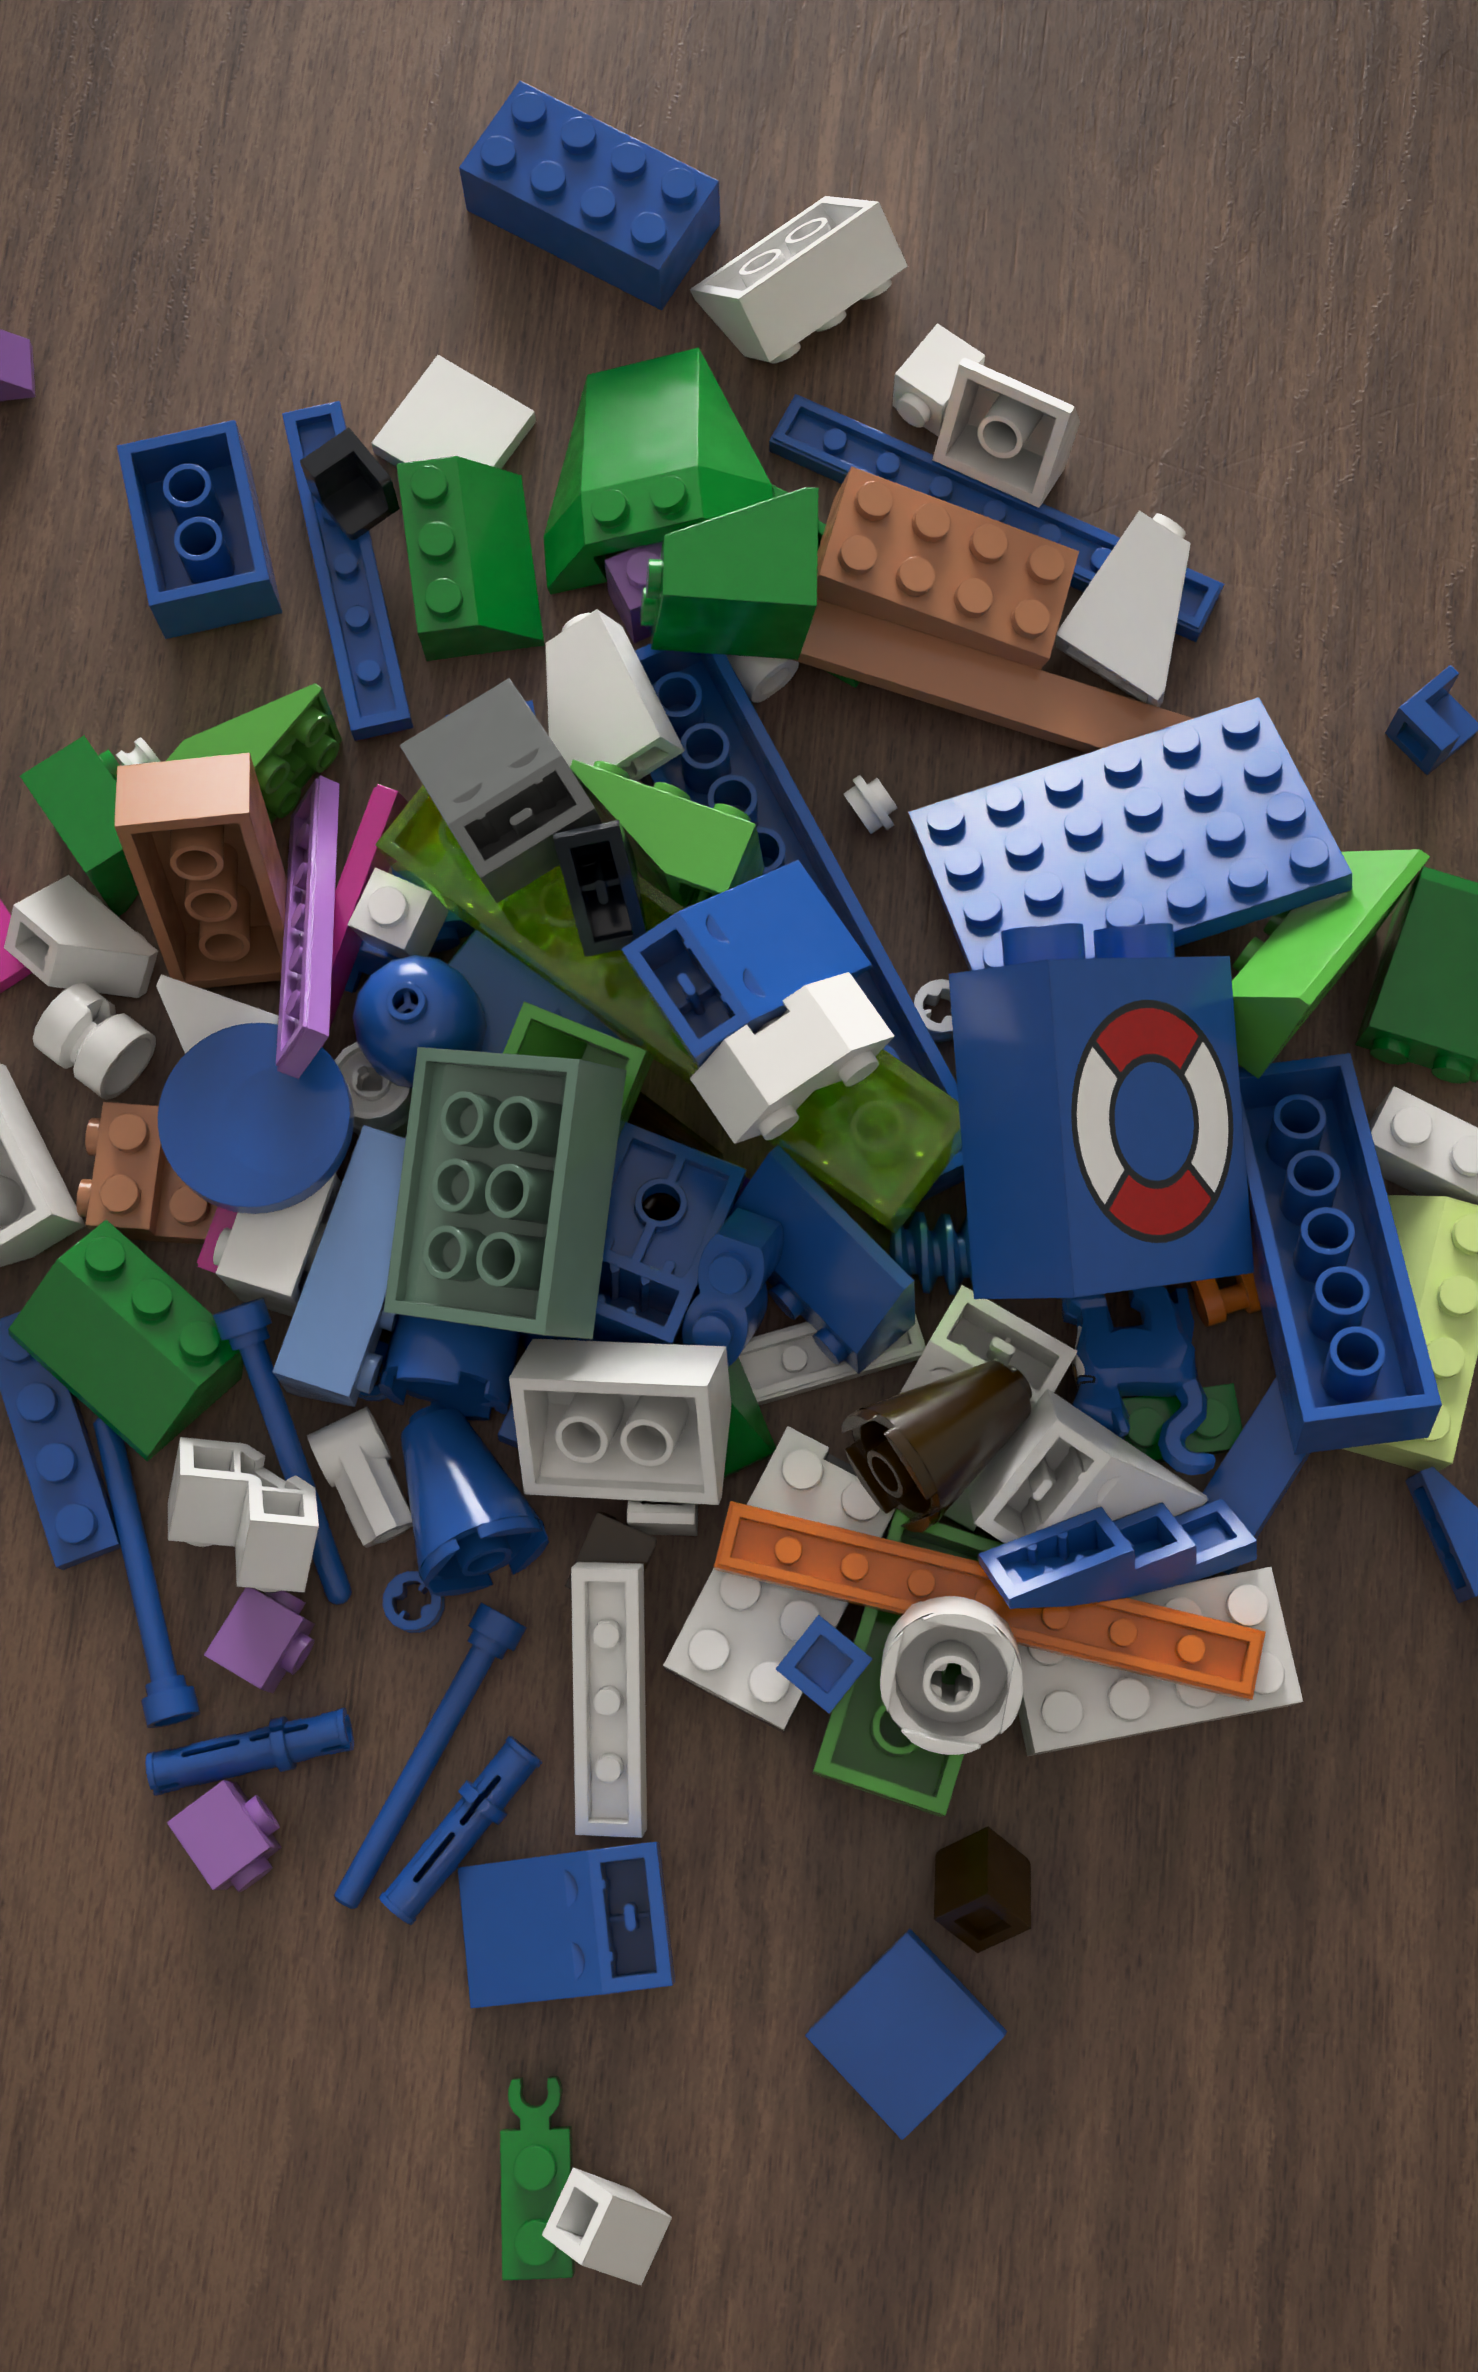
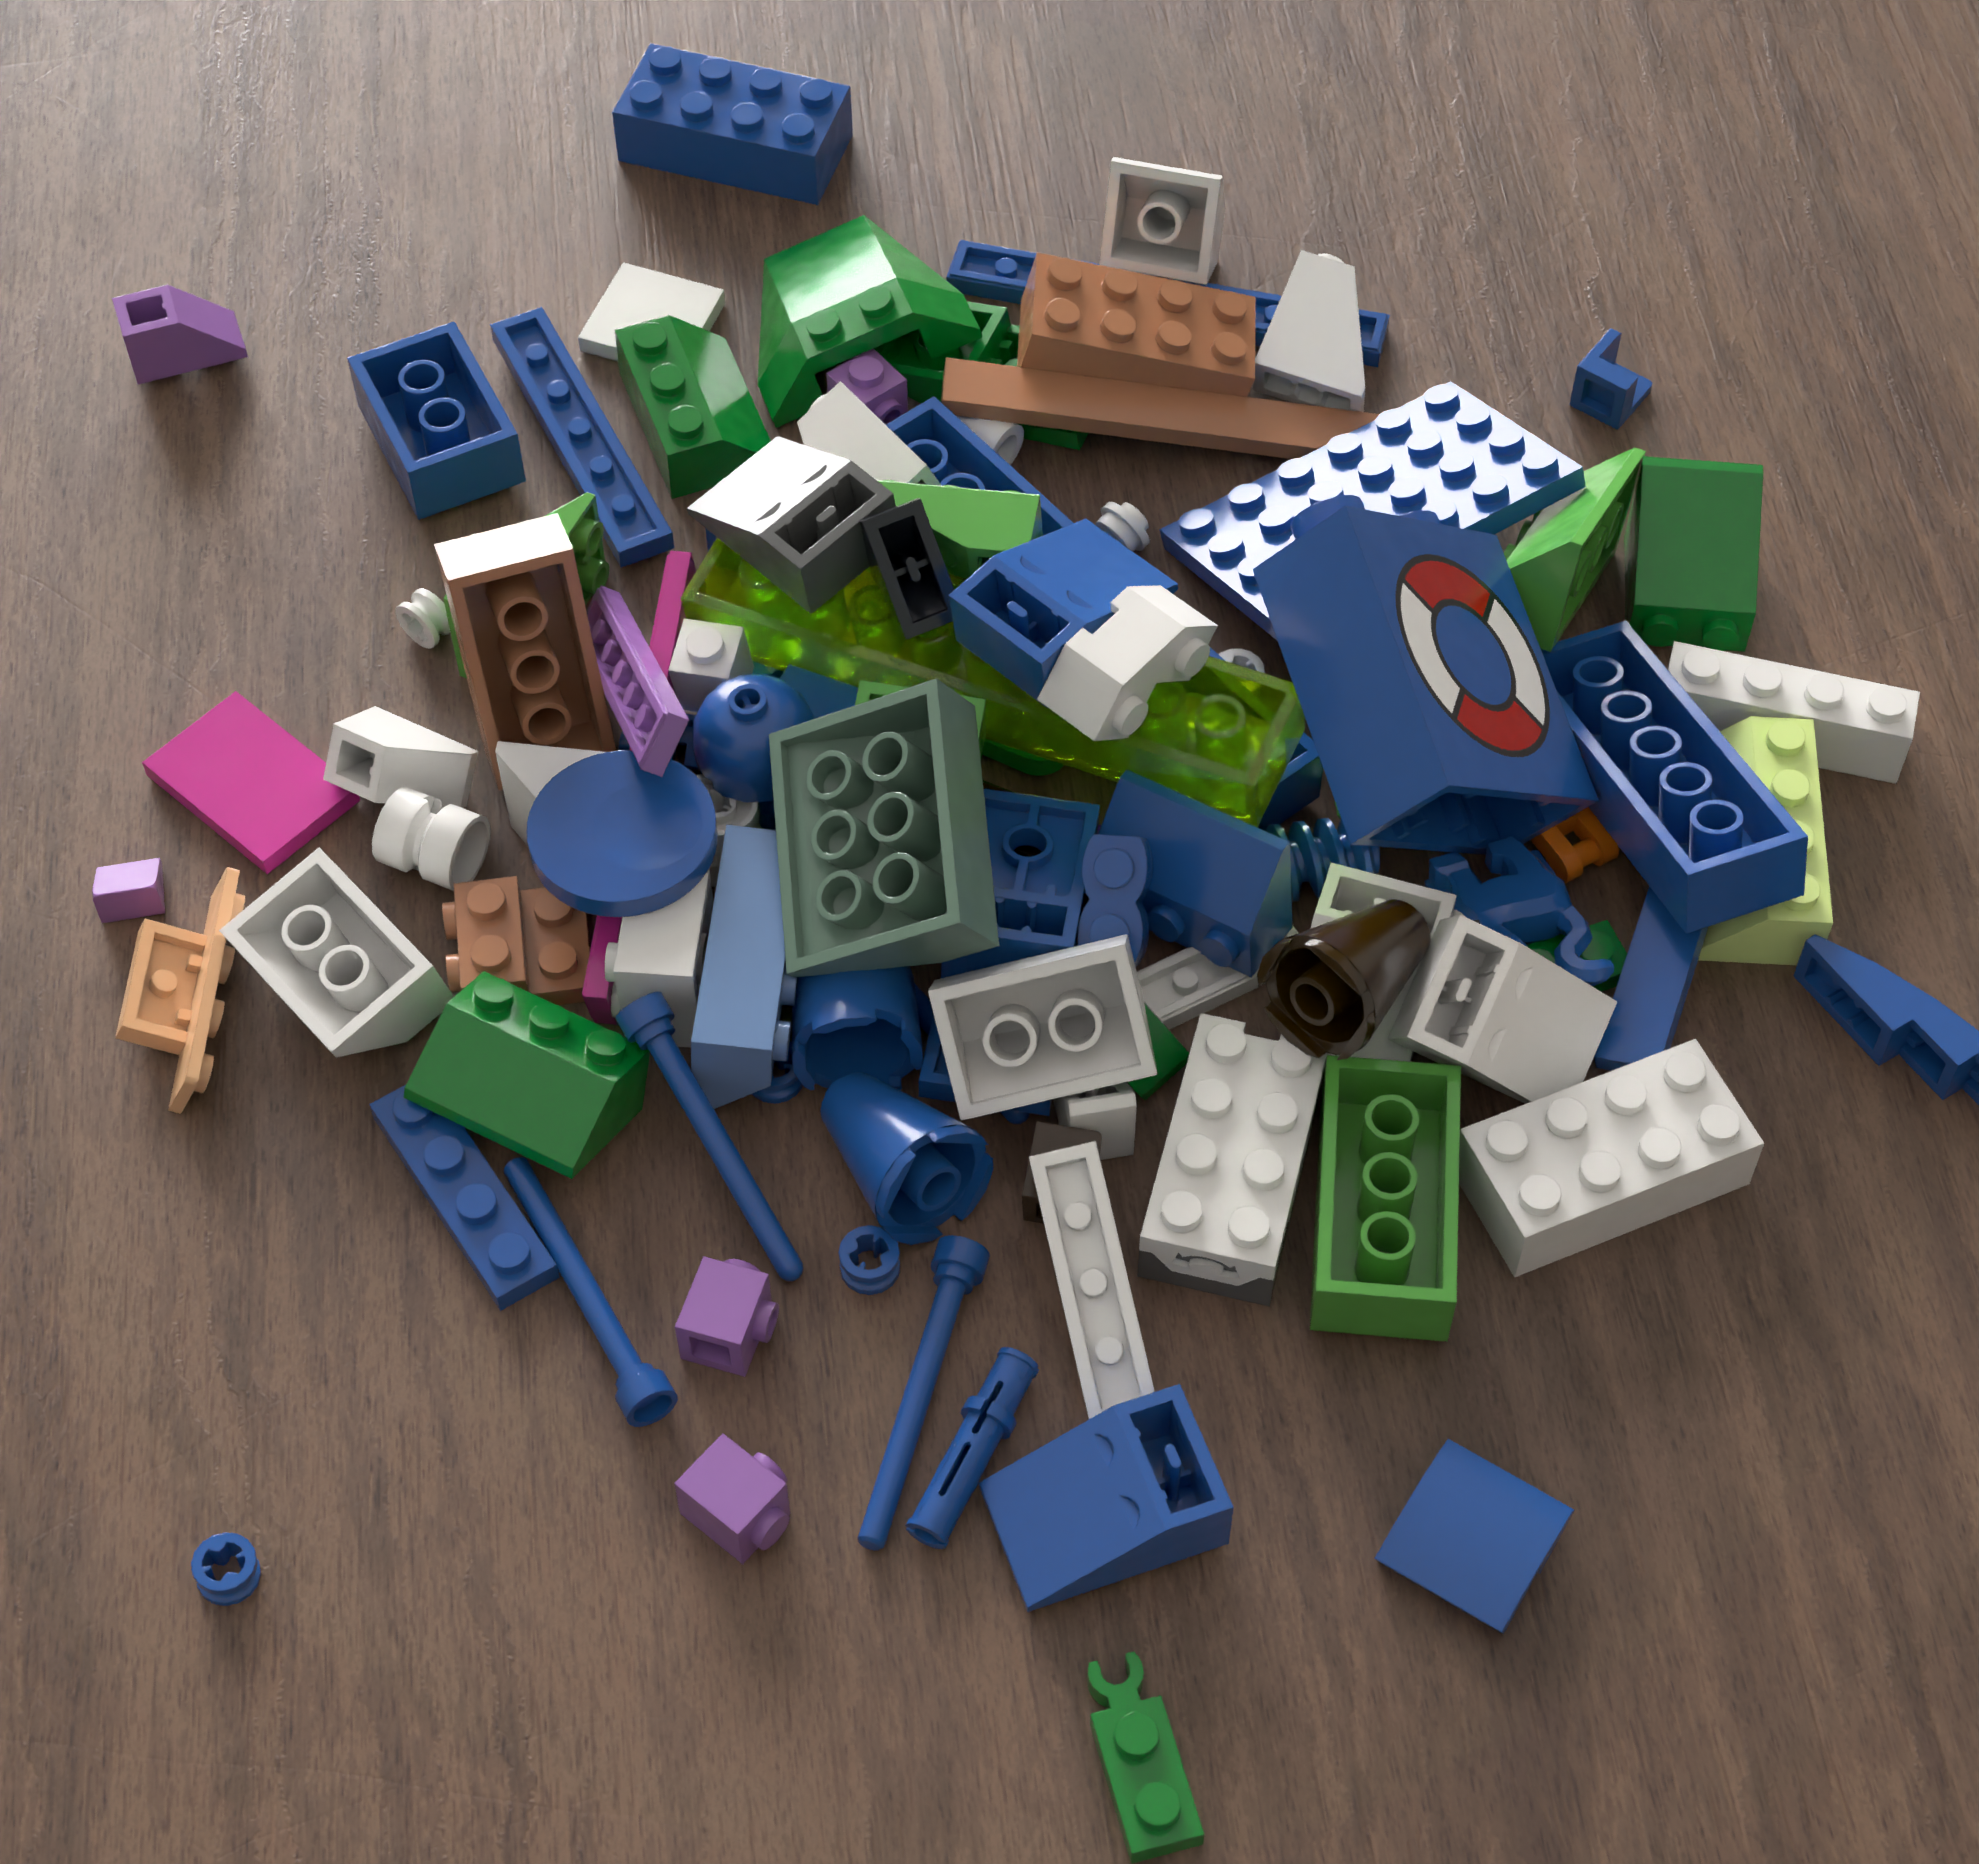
camera: 15 degrees left, 20 degrees down
green slope [20,736,139,916] -> none
blue pin [145,1708,354,1796] -> none
white brick [168,1437,319,1592] -> none
black panel [300,427,400,540] -> none
white piece [307,1407,412,1548] -> none
white brick [542,2167,672,2285] -> none
green slope [640,487,819,660] -> none
white slope [690,196,908,364] -> none
orange tile [714,1501,1266,1701] -> none
blue plate [776,1615,873,1714] -> none
white brick [880,1596,1023,1755] -> none
white brick [892,323,985,437] -> none
dark brown panel [934,1826,1031,1953] -> none
blue slope [978,1498,1257,1609] -> none

